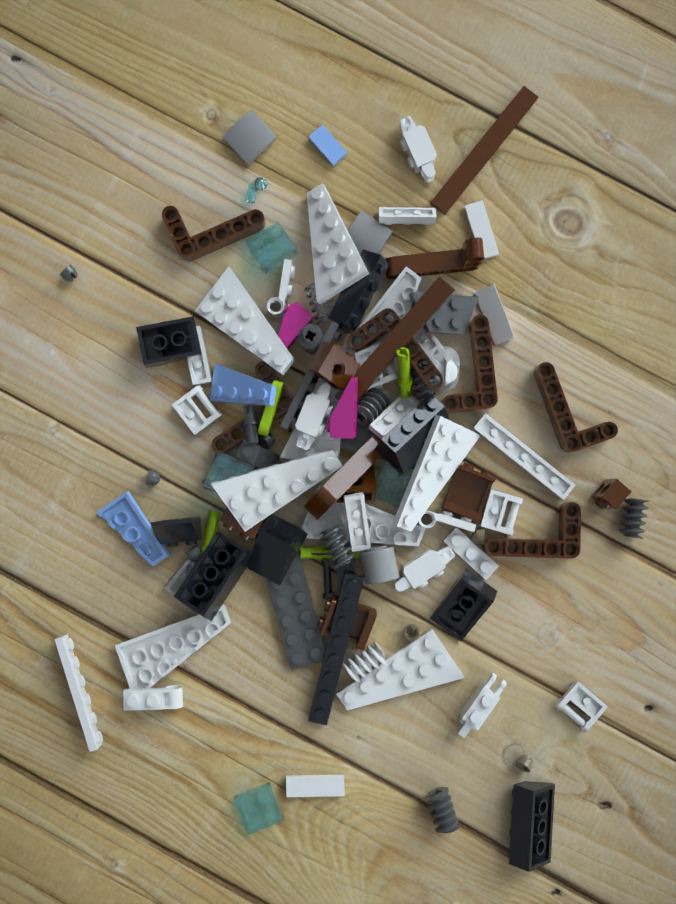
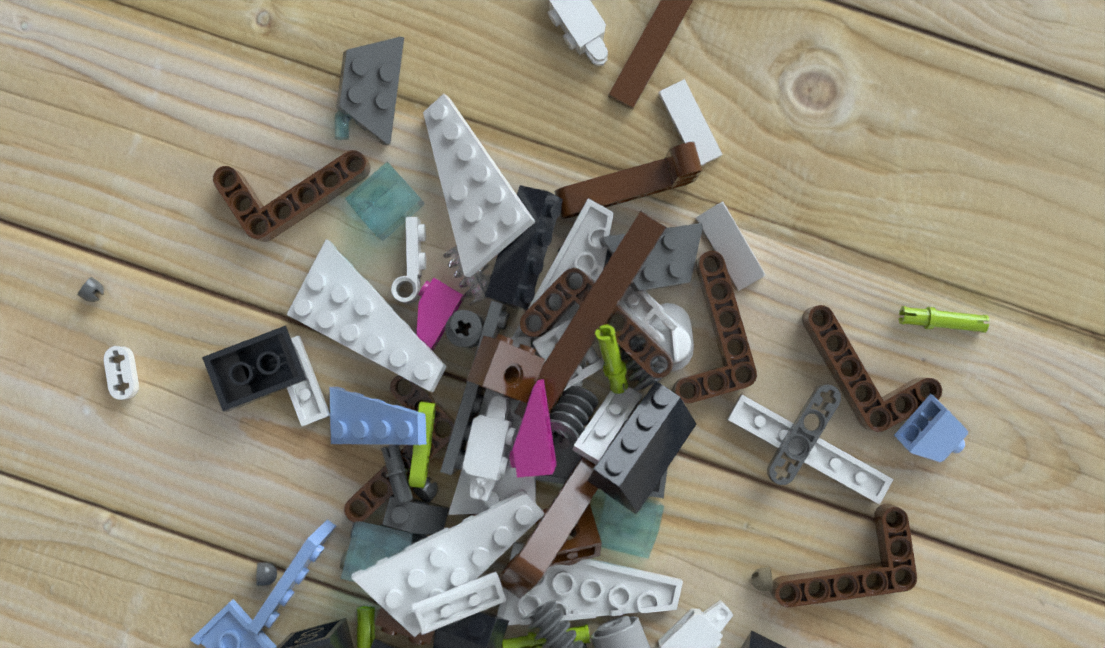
camera: 10 degrees left, 0 degrees up
white plate [172,385,223,436] -> none
light grey slope [223,110,278,165] -> none
light blue tile [308,124,347,166] -> none
white plate [343,492,371,552] -> none
light grey slope [348,211,393,254] -> none
white plate [379,207,437,225] -> none
white wing [393,415,481,531] -> none
white plate [418,511,476,532] -> none
reddish brown panel [441,463,496,522] -> none
white plate [443,527,499,580] -> none
white plate [479,489,523,536] -> none
reddish brown brick [591,479,632,510] -> none
dark grey piece [619,498,650,539] -> none
none -> white beam [104,346,139,400]
none -> light blue wing [248,519,336,634]
none -> dark grey wing [336,37,404,146]
none -> white tile [411,572,506,635]
none -> dark grey beam [767,385,841,485]
none -> light blue torso [894,394,968,462]
none -> lime pin [898,306,990,333]

